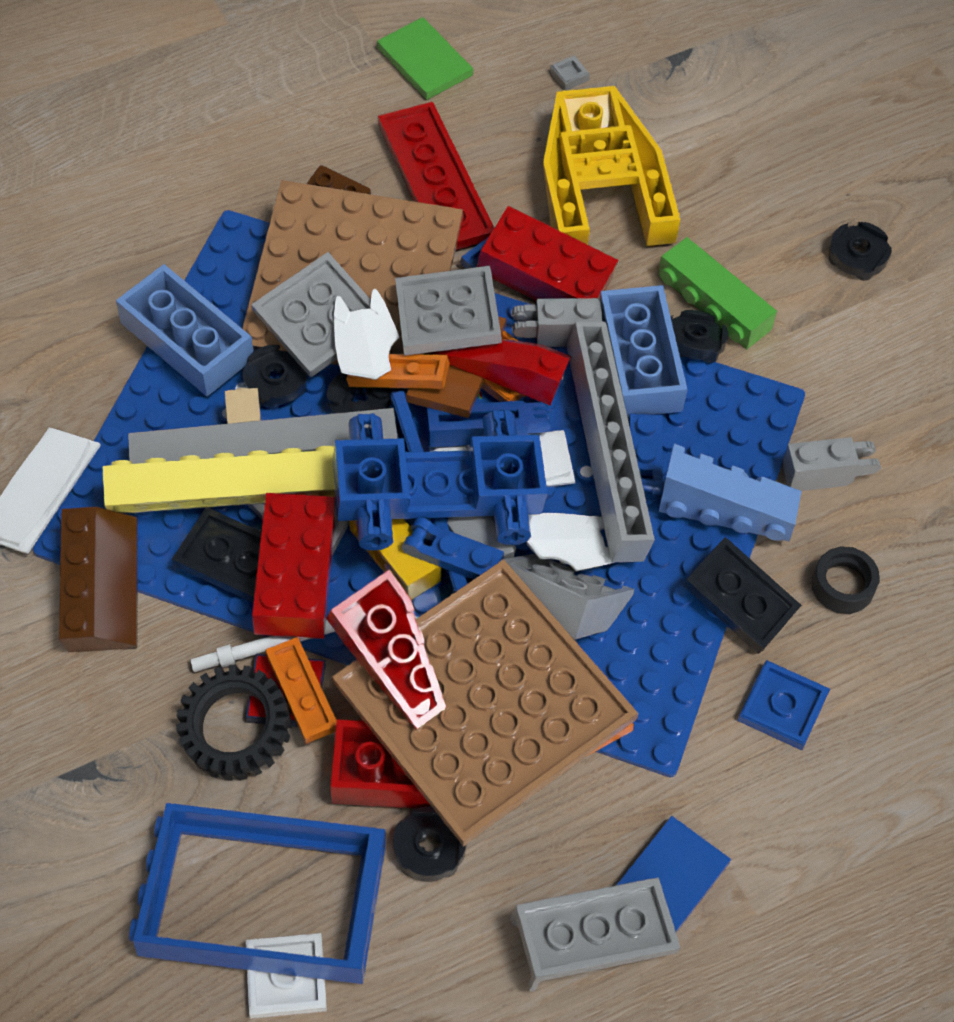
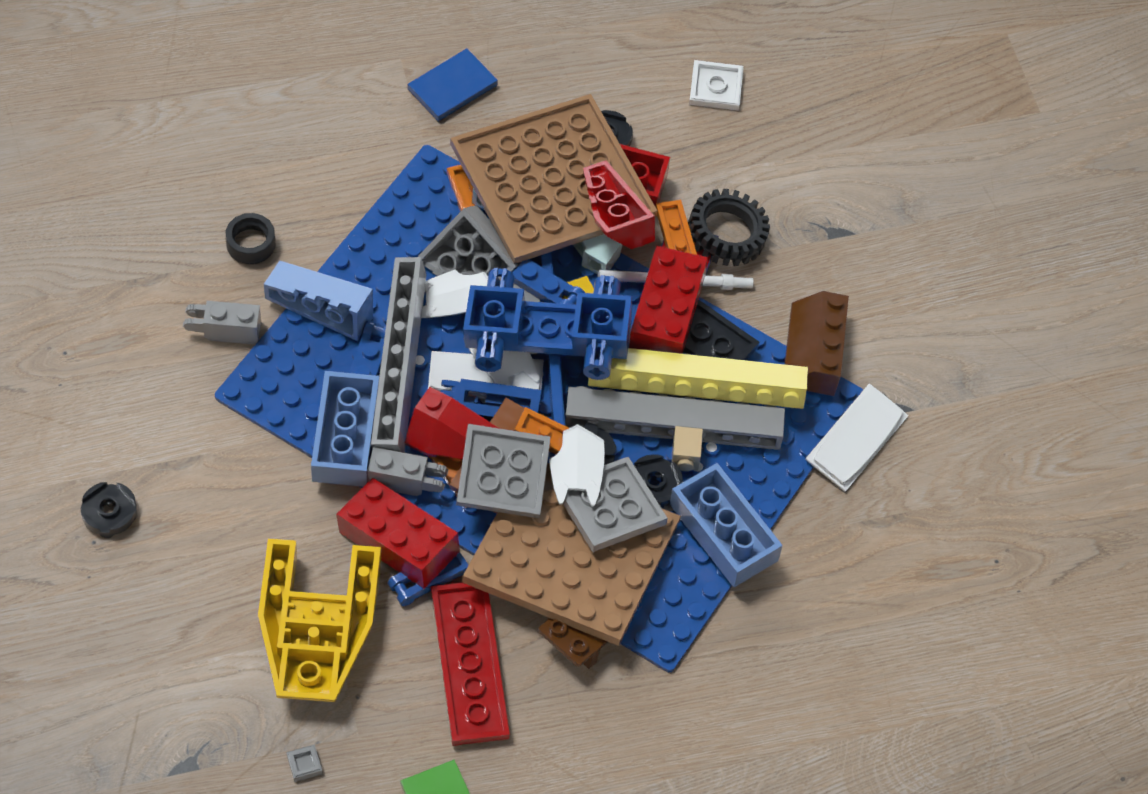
camera: 170 degrees left, 0 degrees up
blue window [129,803,386,984] -> none
light grey plate [510,877,681,991] -> none
bright green brick [658,237,777,349] -> none
black plate [671,310,729,363] -> none
black plate [681,537,802,654] -> none
blue tile [738,660,830,750] -> none

